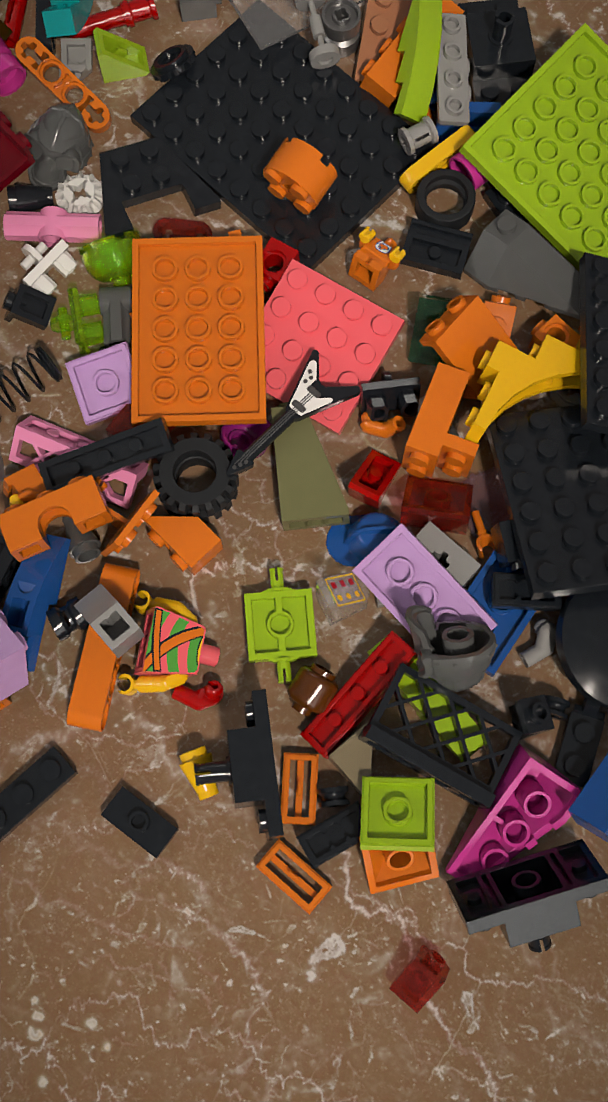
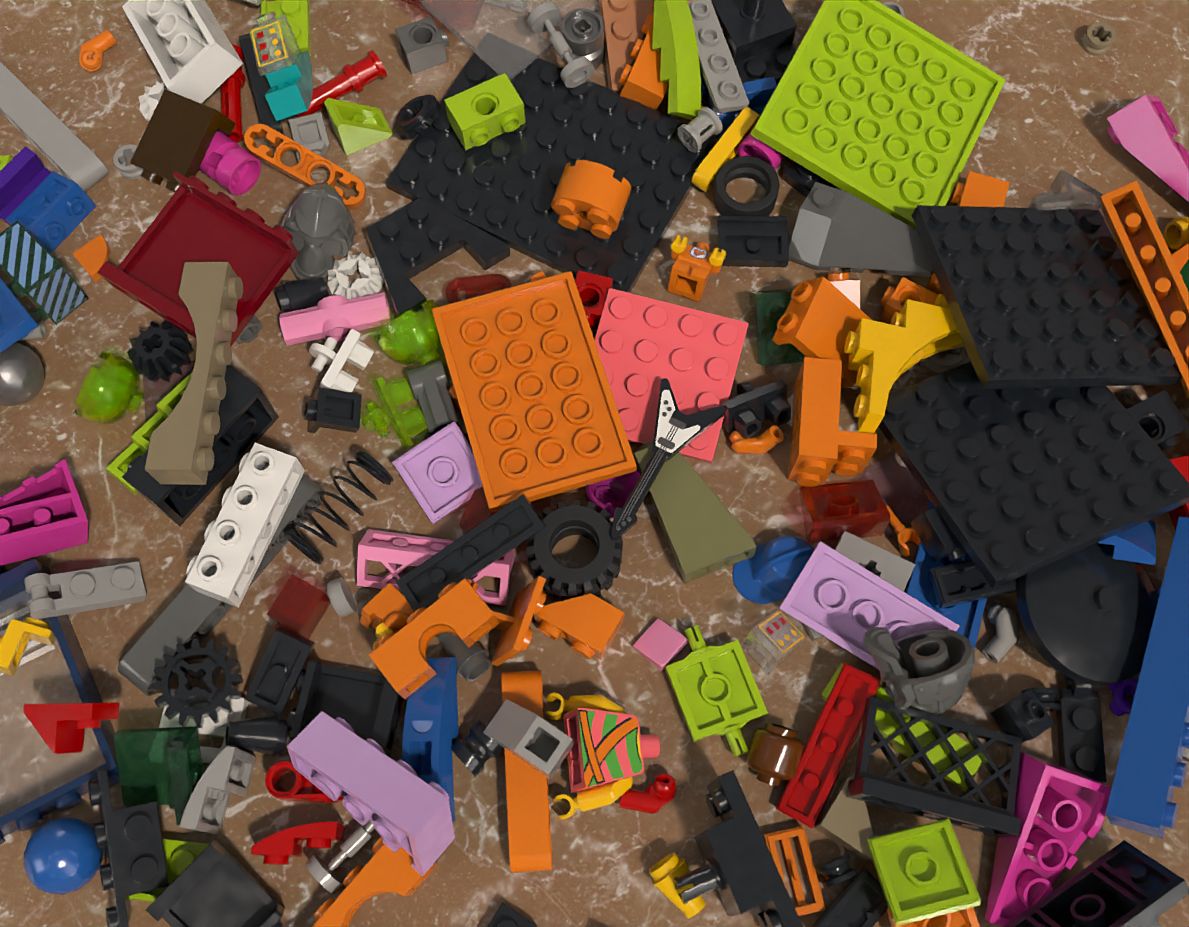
camera: 15 degrees left, 5 degrees down
red slope [348,449,402,510] -> none
none -> lime brick [444,73,526,150]
none -> bright pink slope [632,618,688,672]

